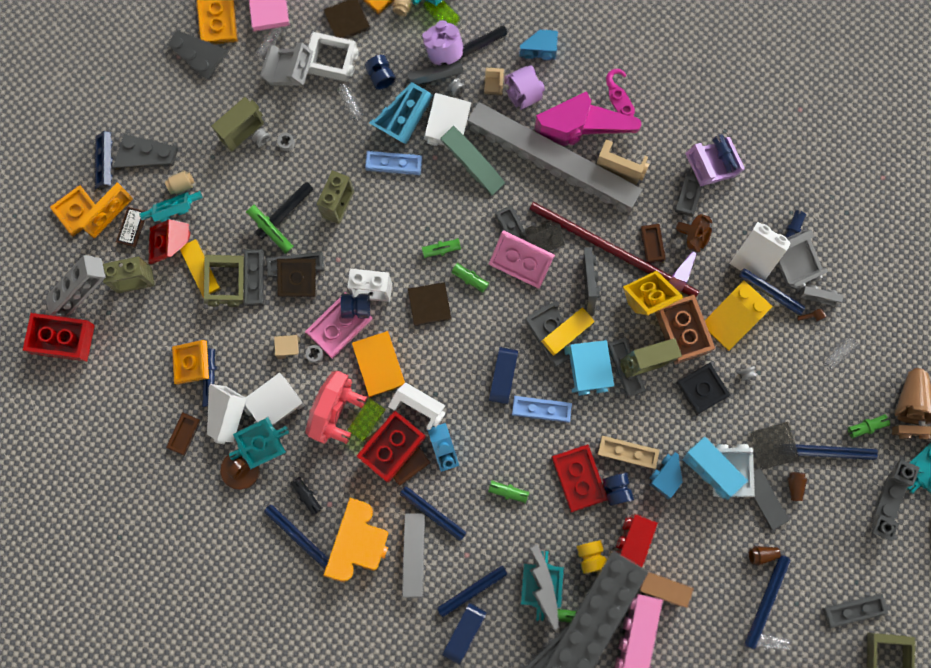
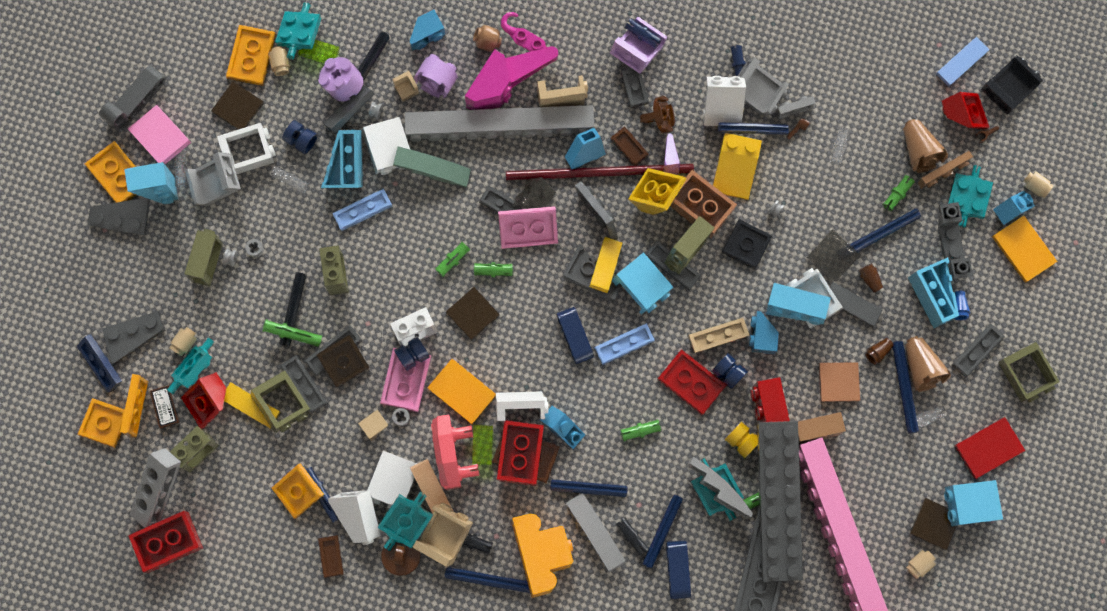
camera: 40 degrees left, 0 degrees up
none -> medium azure wedge [124,162,179,204]
none -> light nougat tile [410,459,453,514]
none -> tan panel [413,503,473,567]
none -> medium nougat head [473,25,502,52]
none -> dark azure slope [565,128,606,169]
none -> black pin [616,517,649,556]
none -> nougat tile [819,362,860,402]
none -> medium nougat cone [905,336,951,392]
none -> medium azure wedge [908,258,959,328]
none -> blue cone [954,291,971,320]

